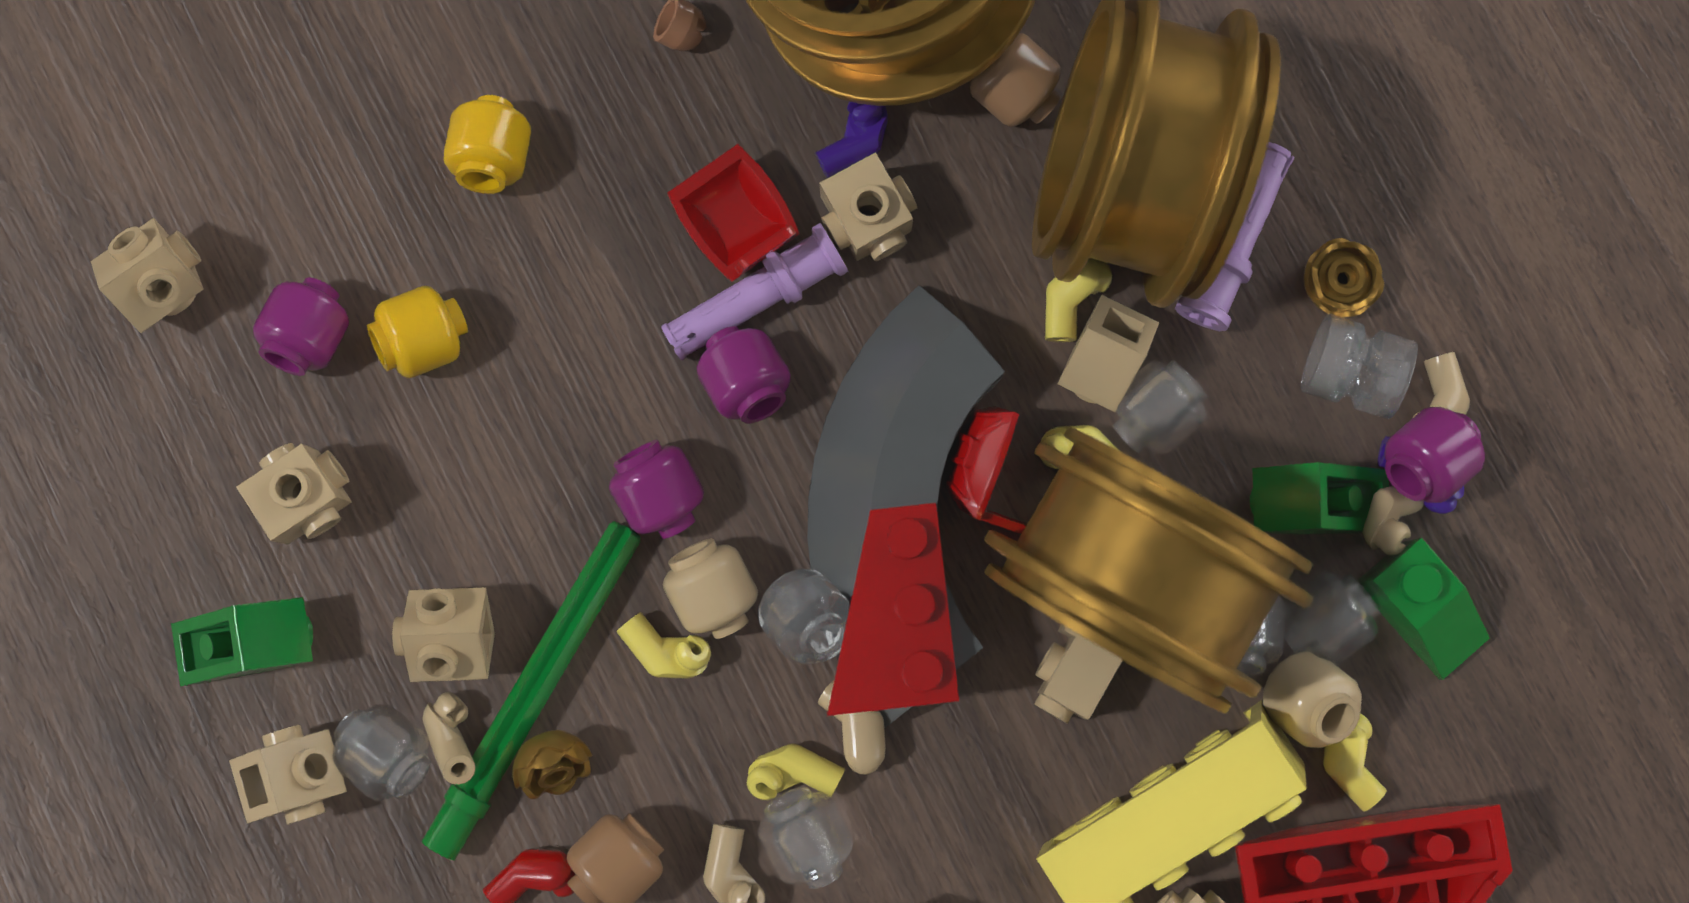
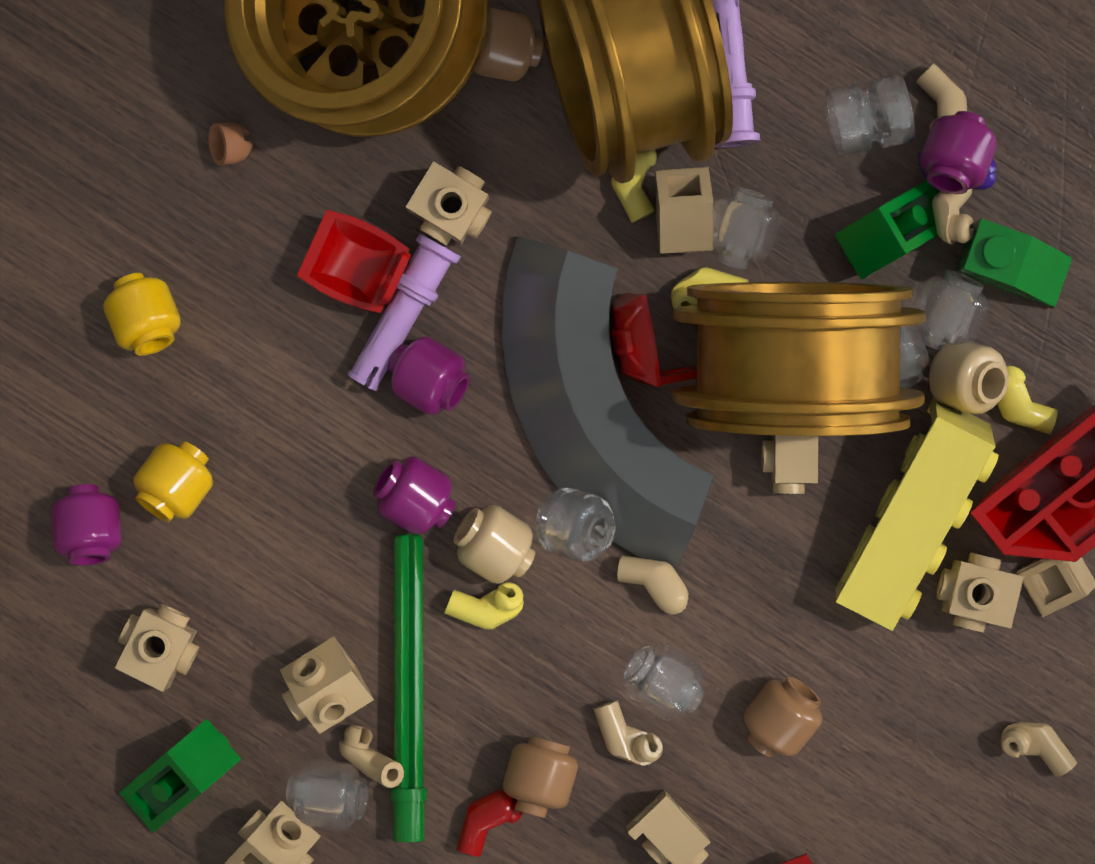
camera: 35 degrees left, 5 degrees up
pearl gold plate [512,730,593,799] -> none
light yellow arm [747,744,845,800] -> none
dark purple arm [815,101,888,178] -> none
red wing [827,503,959,716] -> none
pearl gold plate [1304,238,1384,317] -> none

